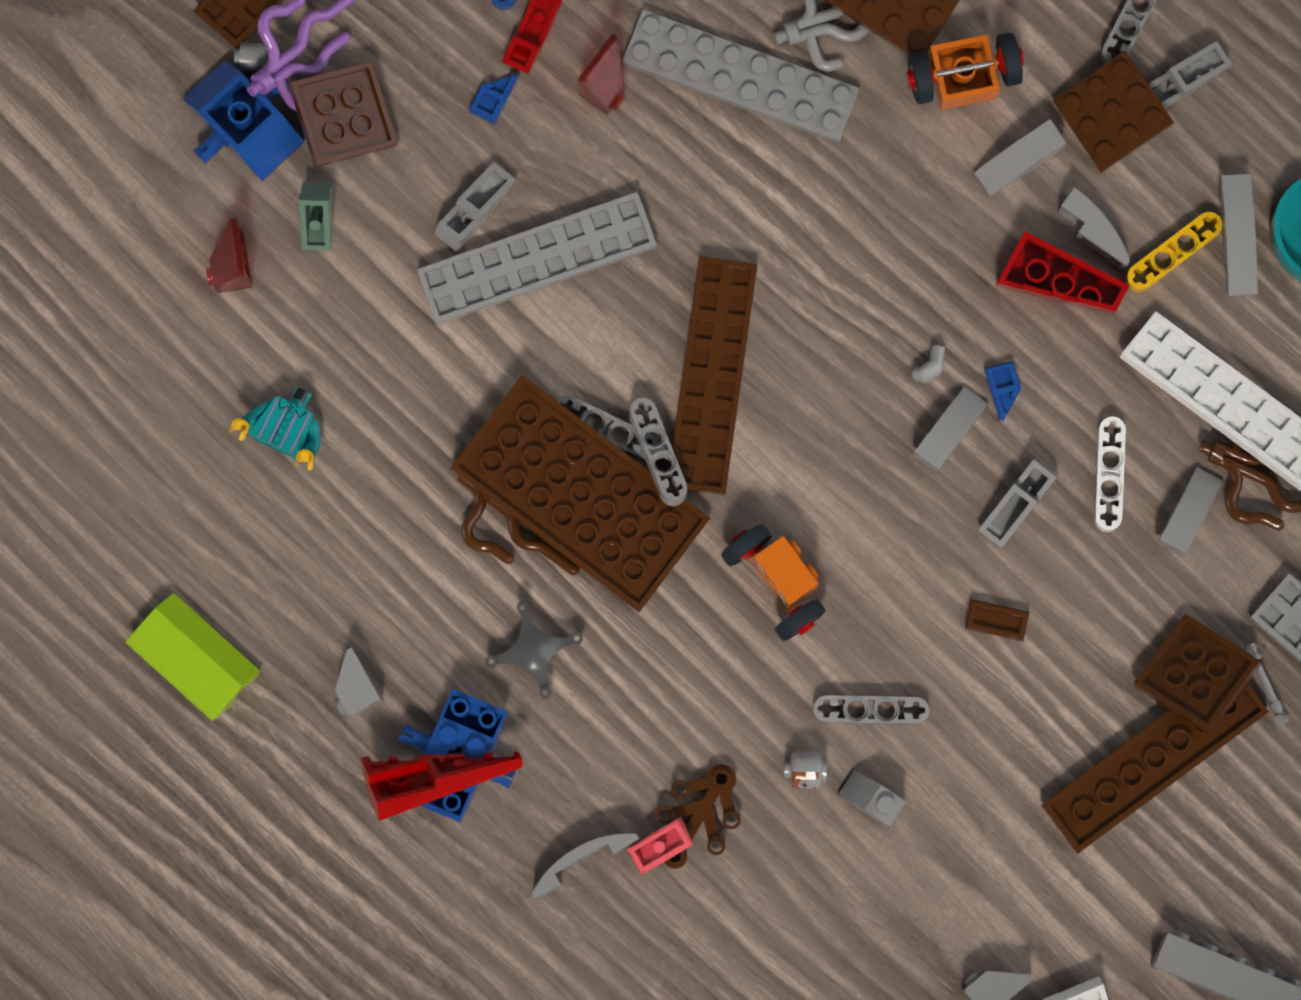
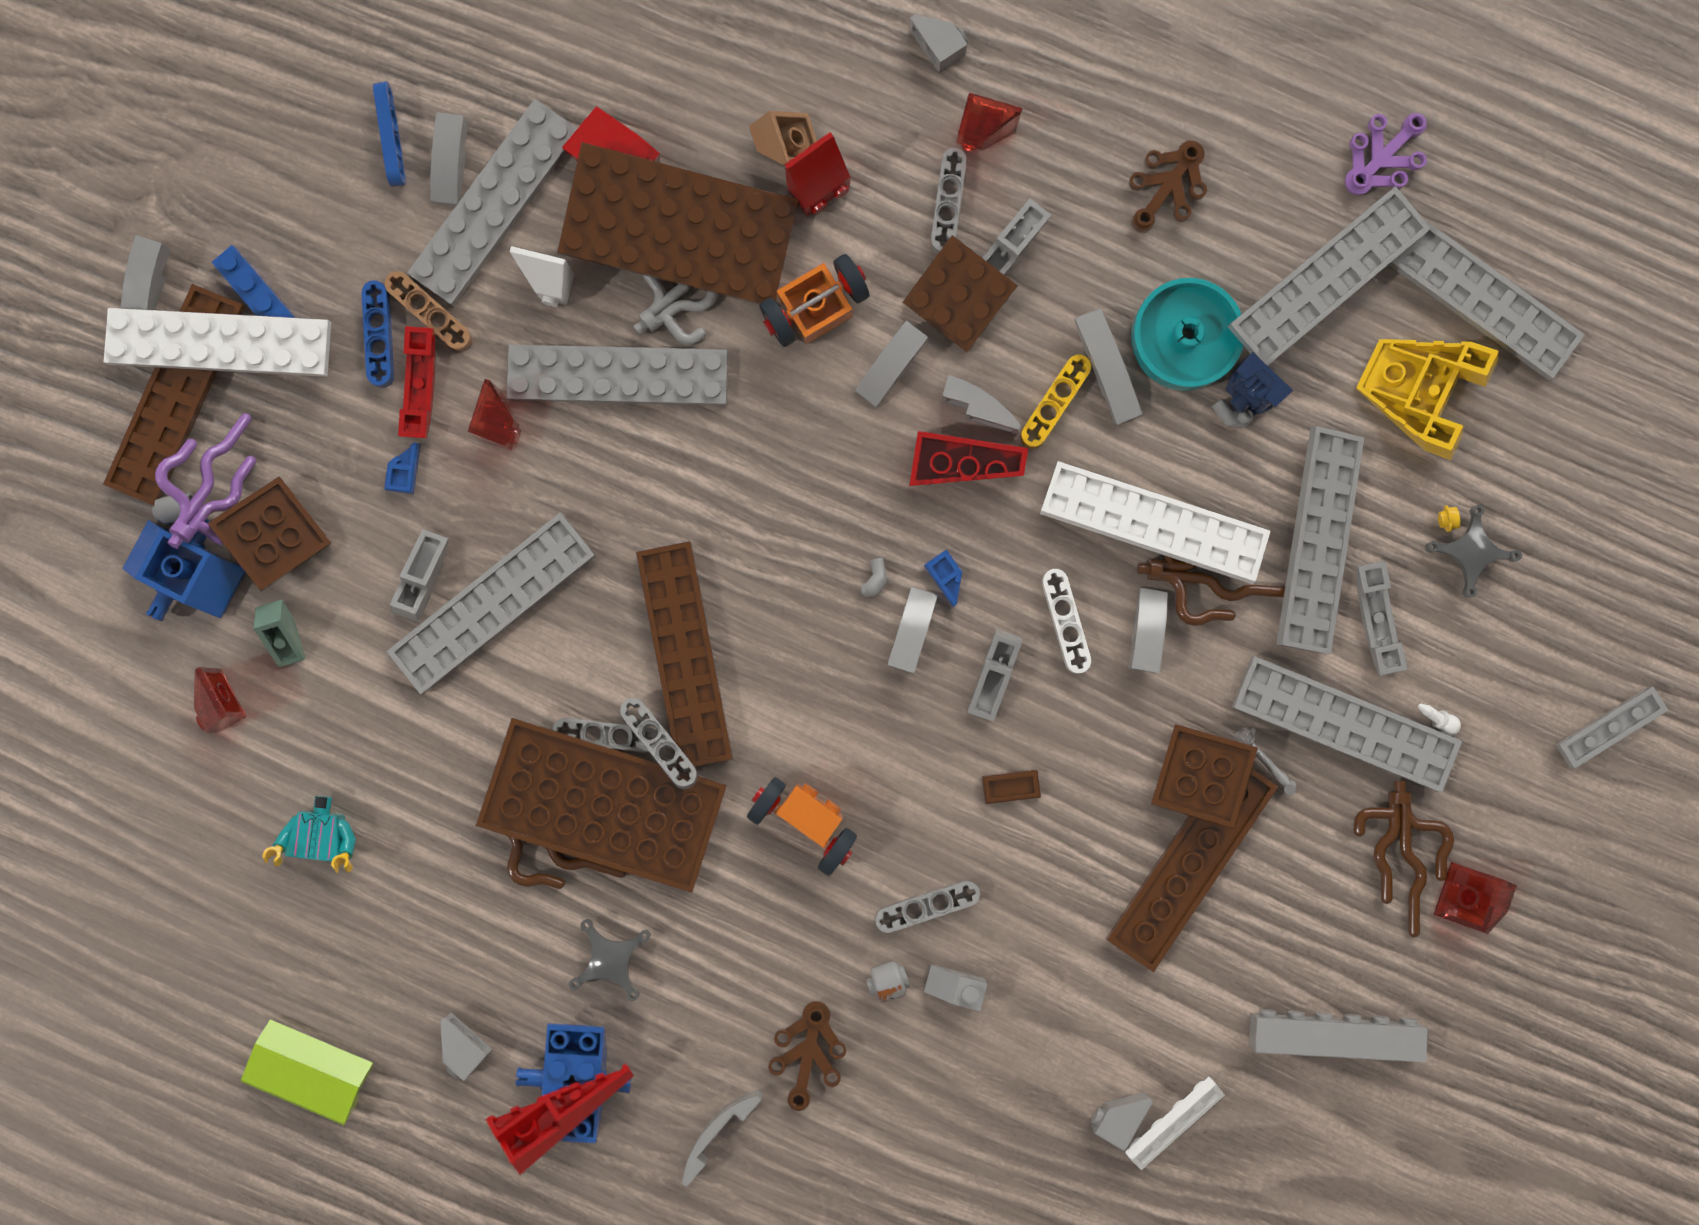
camera: 20 degrees left, 5 degrees up
coral slope [627,817,693,875] -> none

